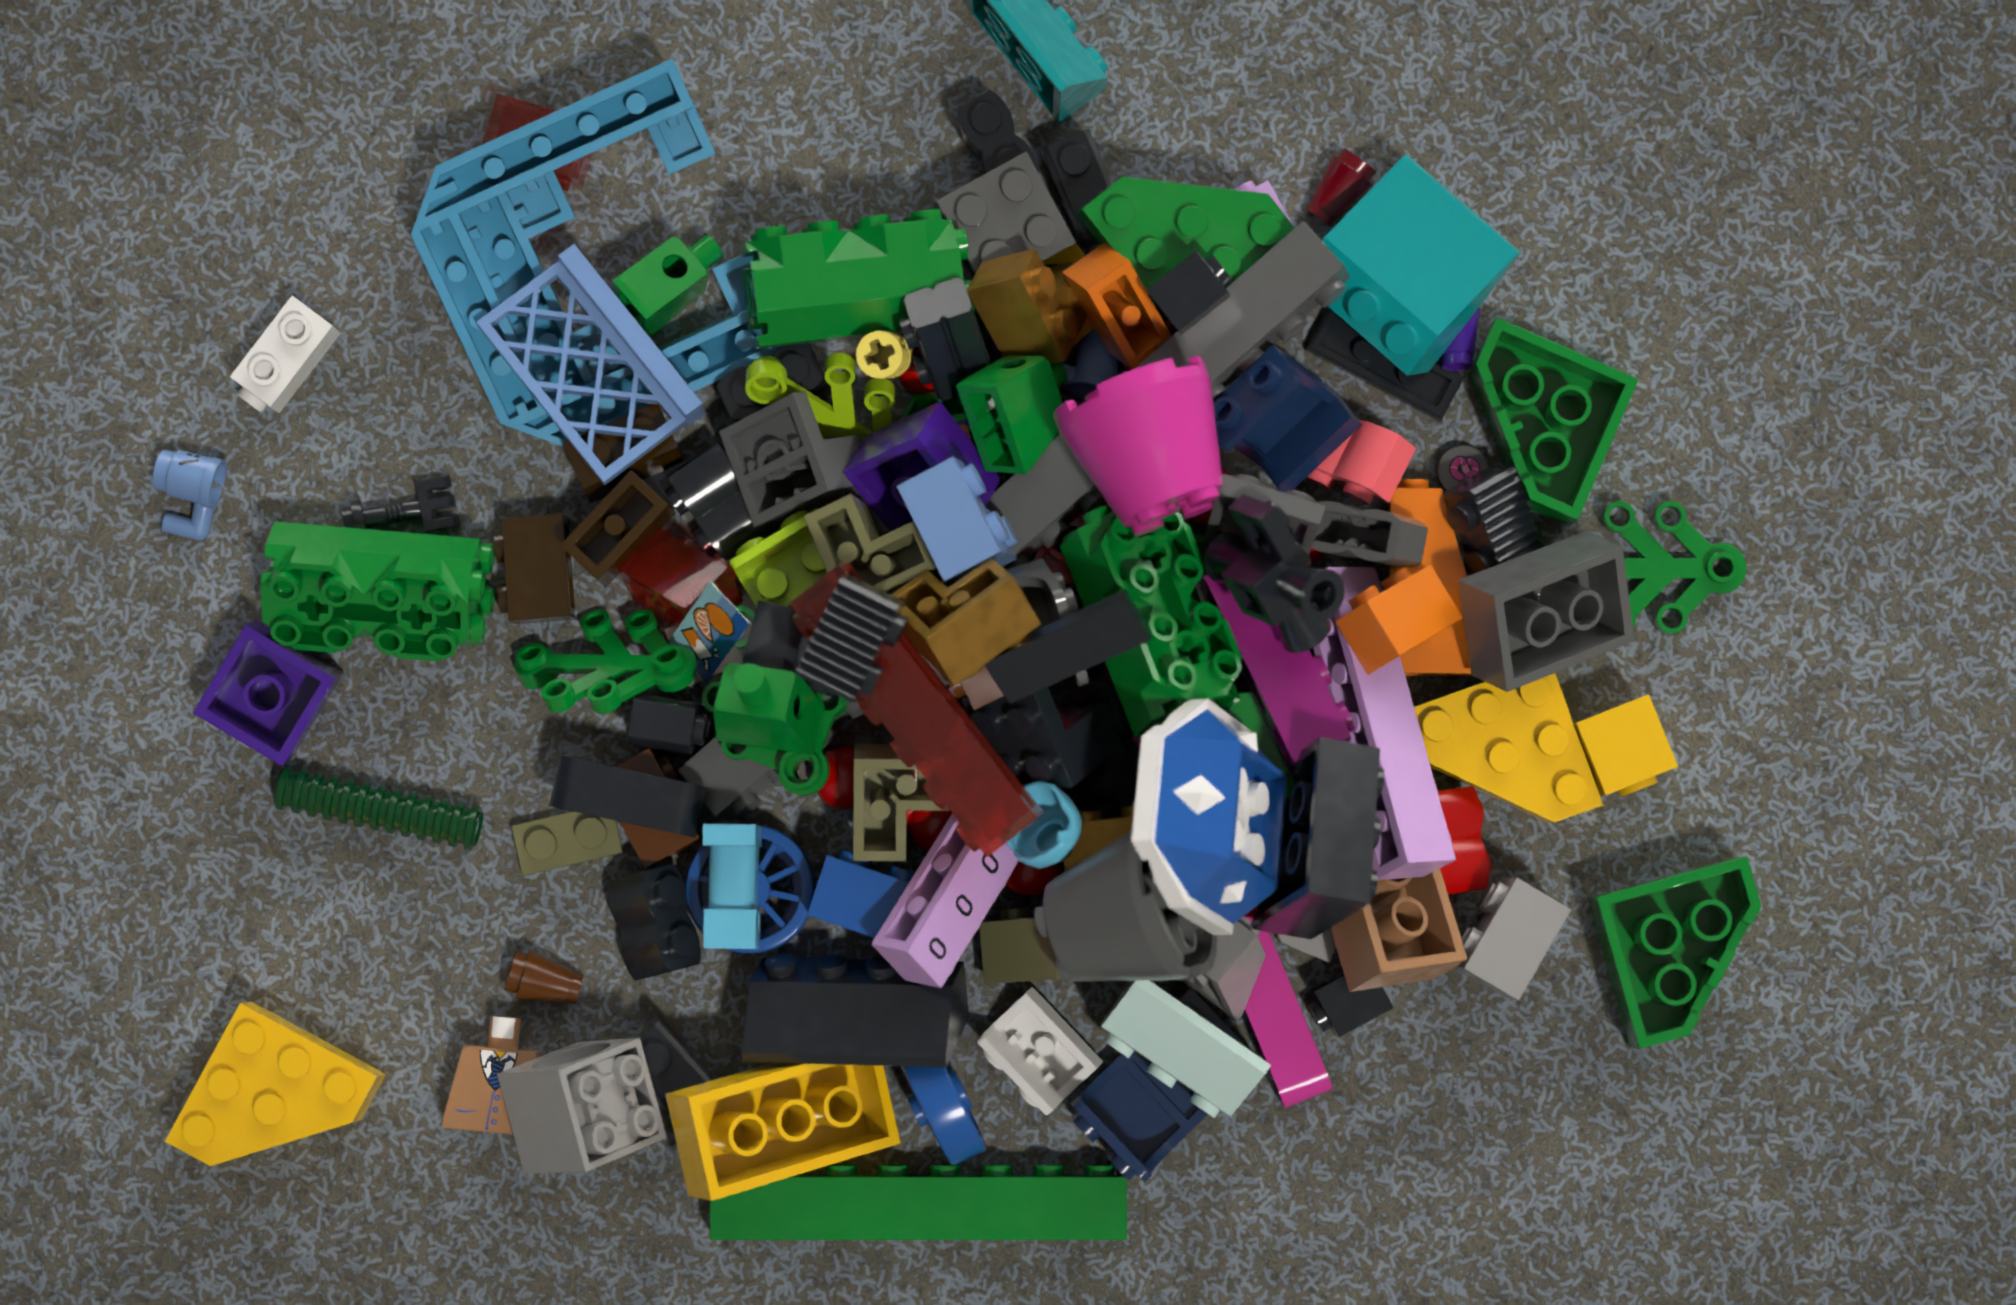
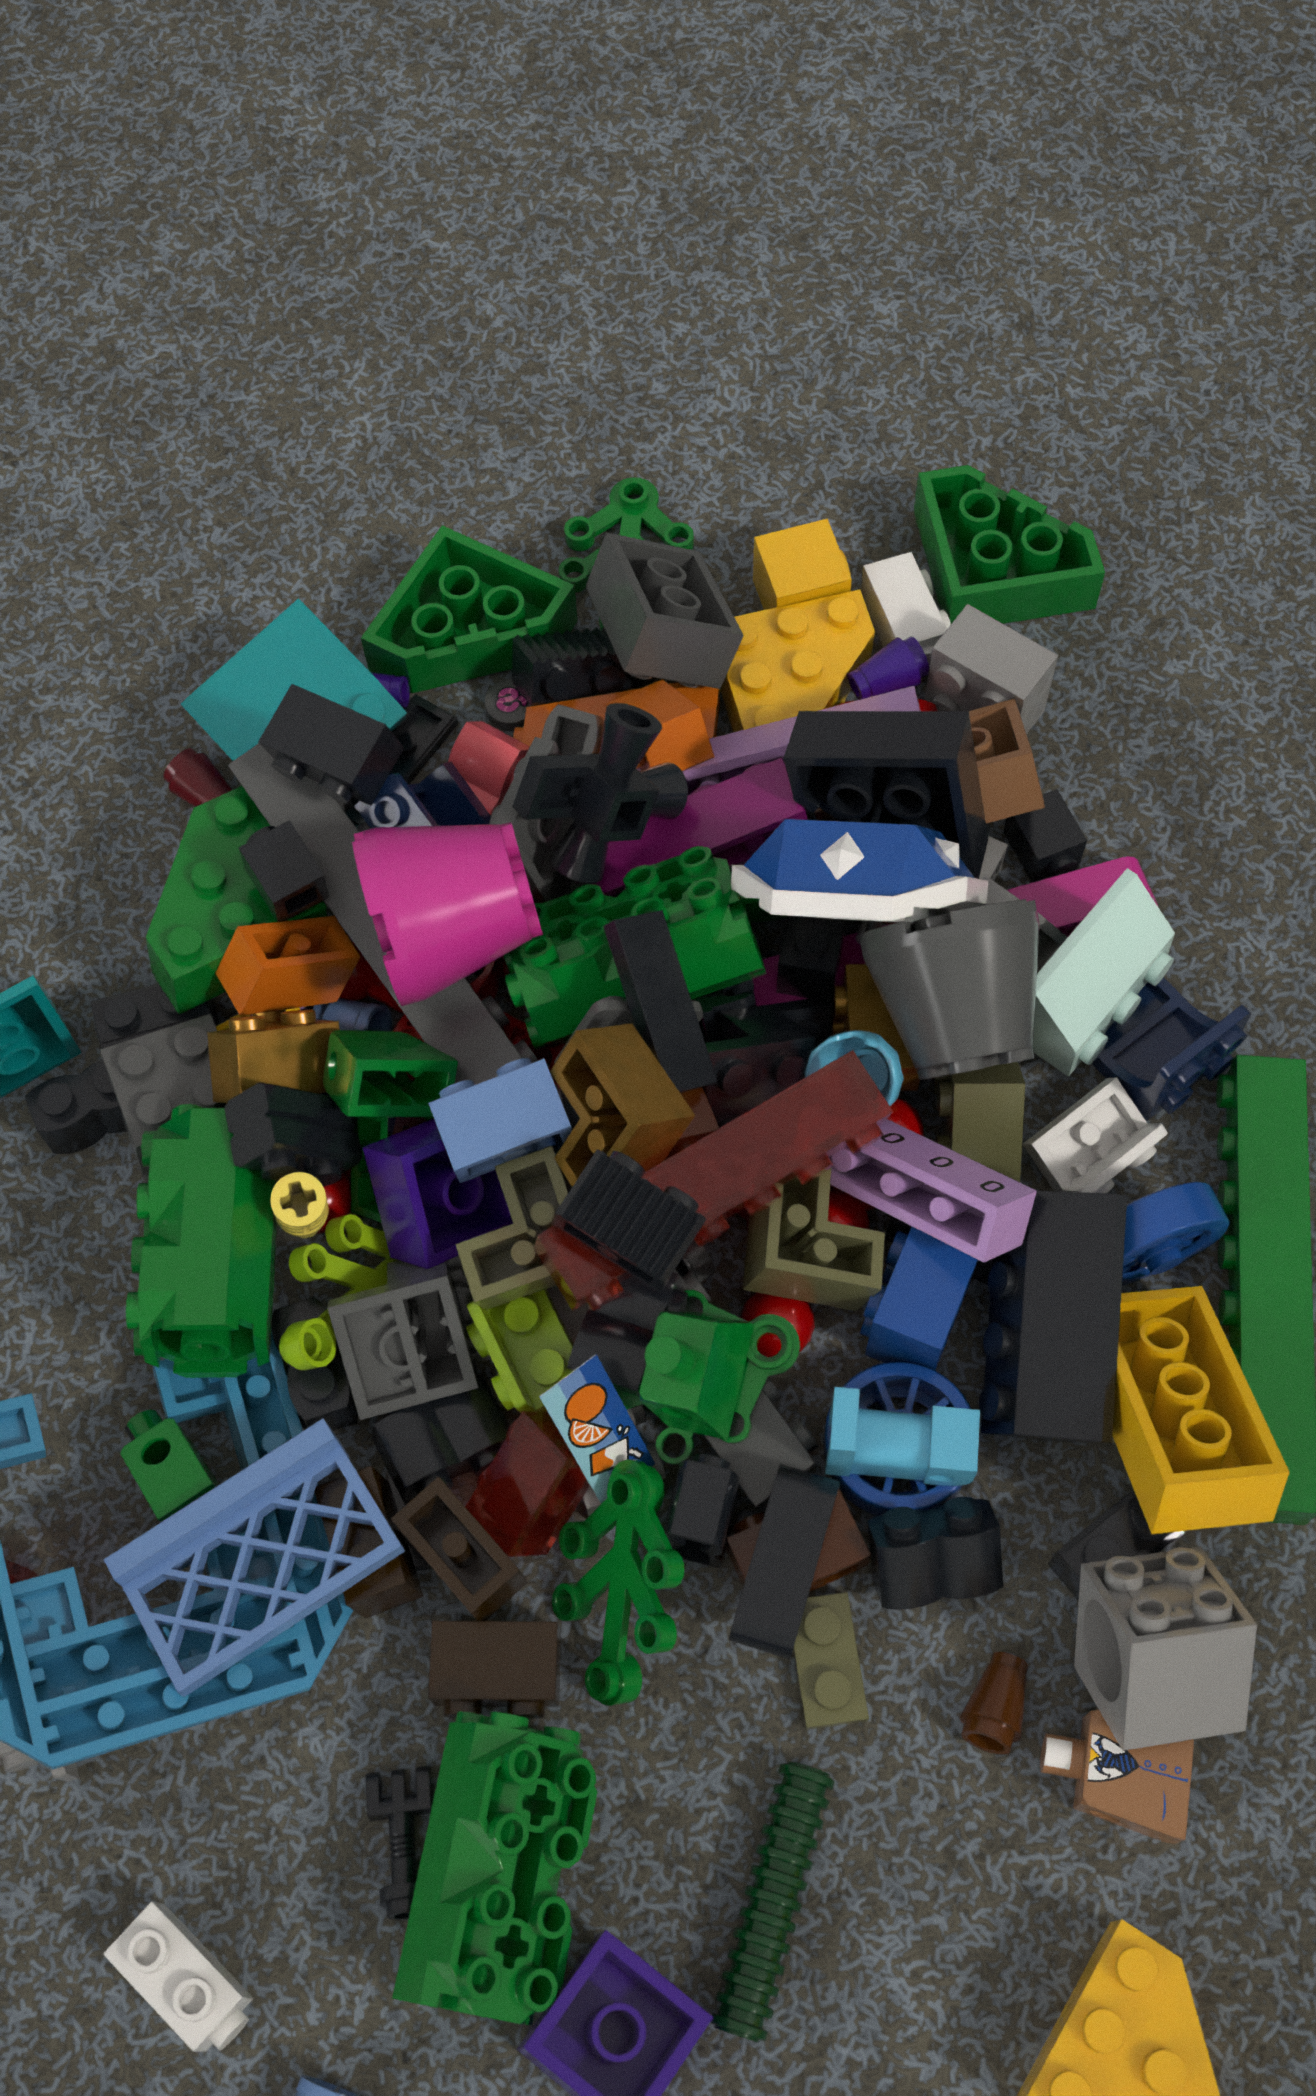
camera: 85 degrees left, 20 degrees down
none -> black brick [258,684,404,806]
none -> dark purple cone [847,636,929,700]
none -> white brick [861,552,951,667]

